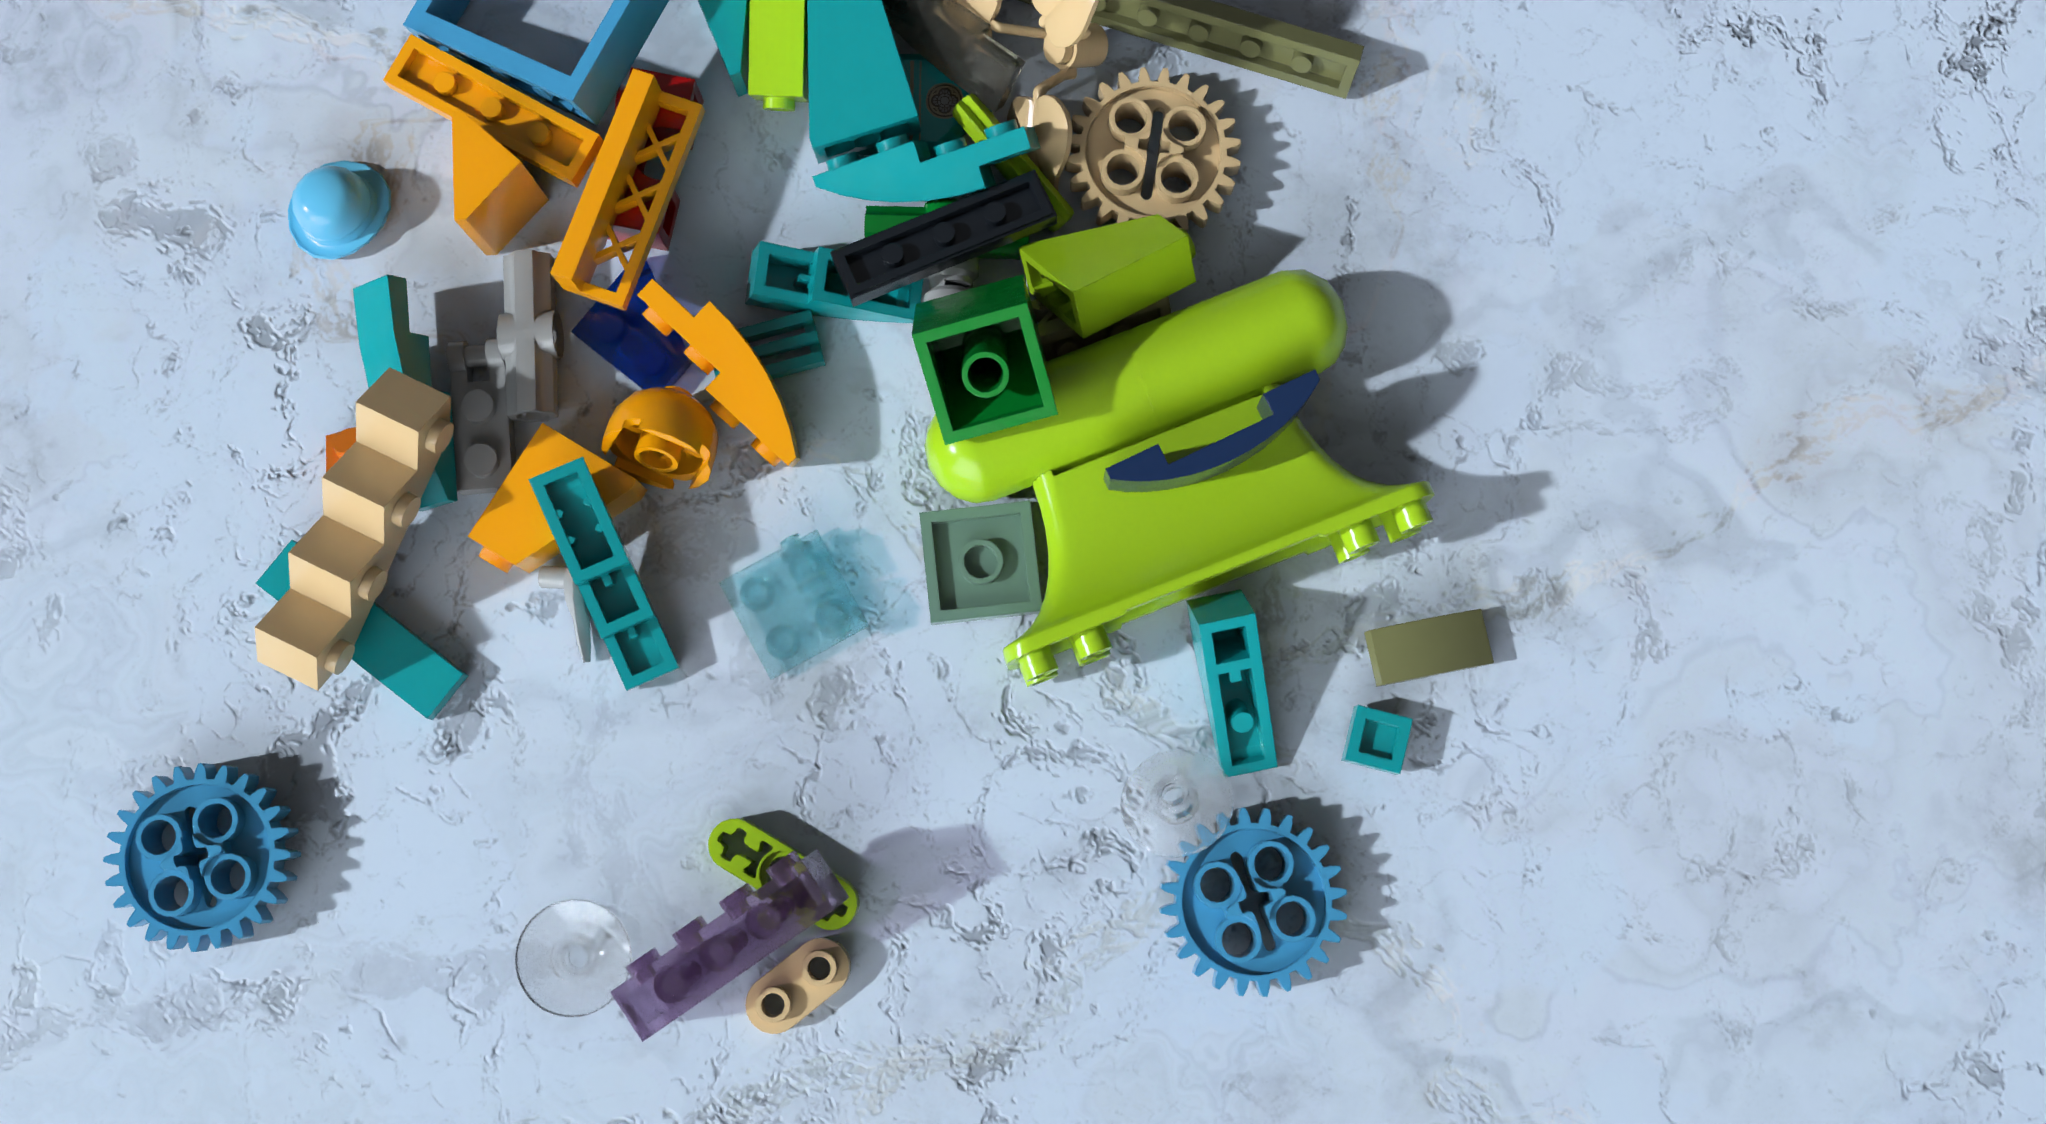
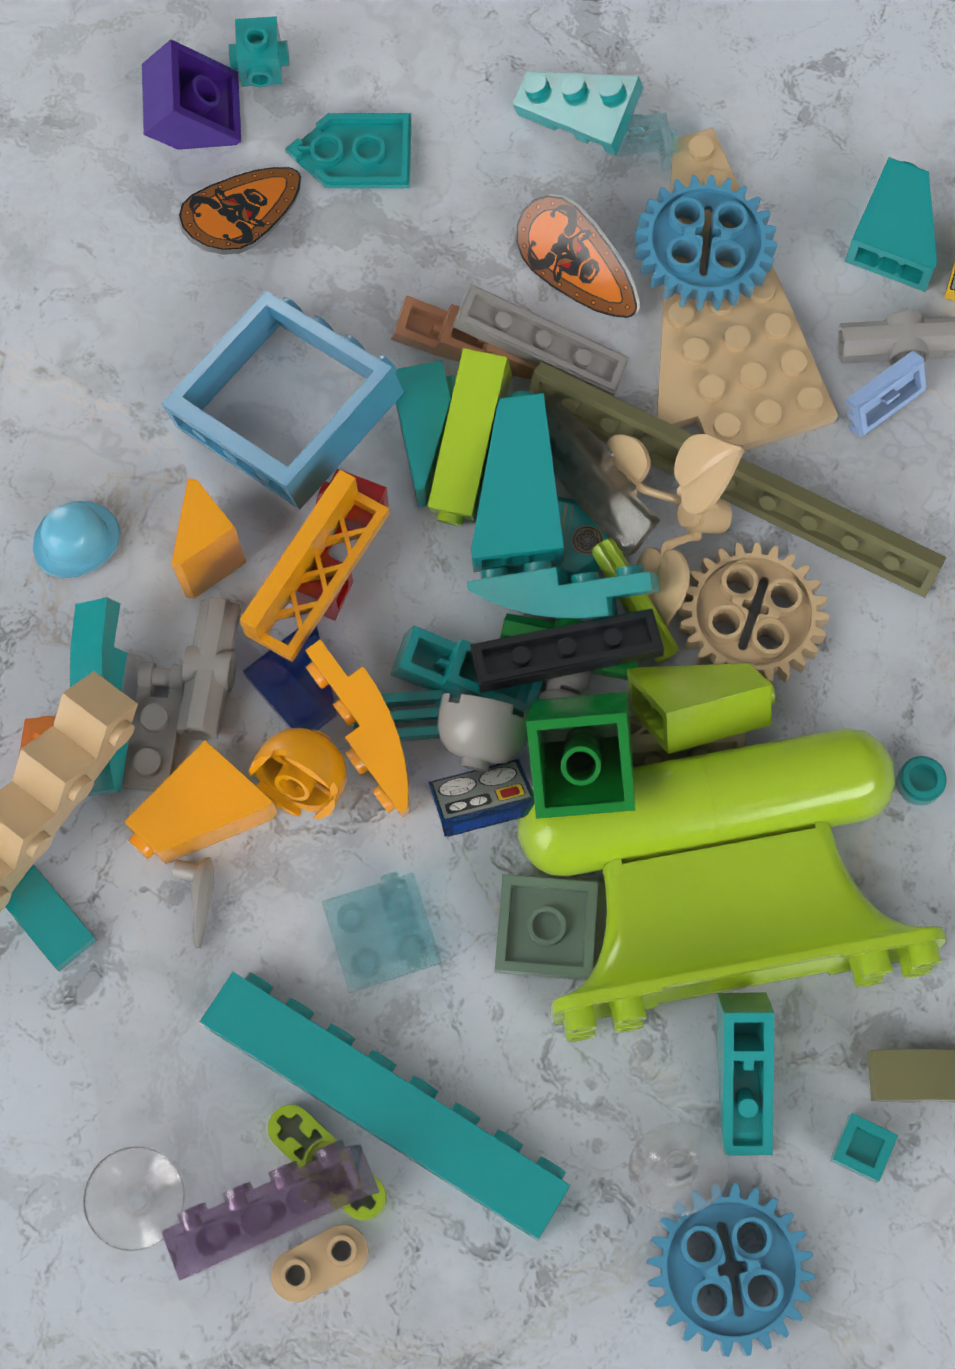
camera: 15 degrees right, 10 degrees down
light orange fence [383,34,604,188] -> none
teal slope [528,457,680,691] -> none
dark blue slope [1104,370,1320,492] -> none
none -> teal brick [199,971,570,1241]
none -> tile [428,759,534,837]
none -> light grey cylinder [437,693,529,772]
none -> teal tile [896,756,947,806]

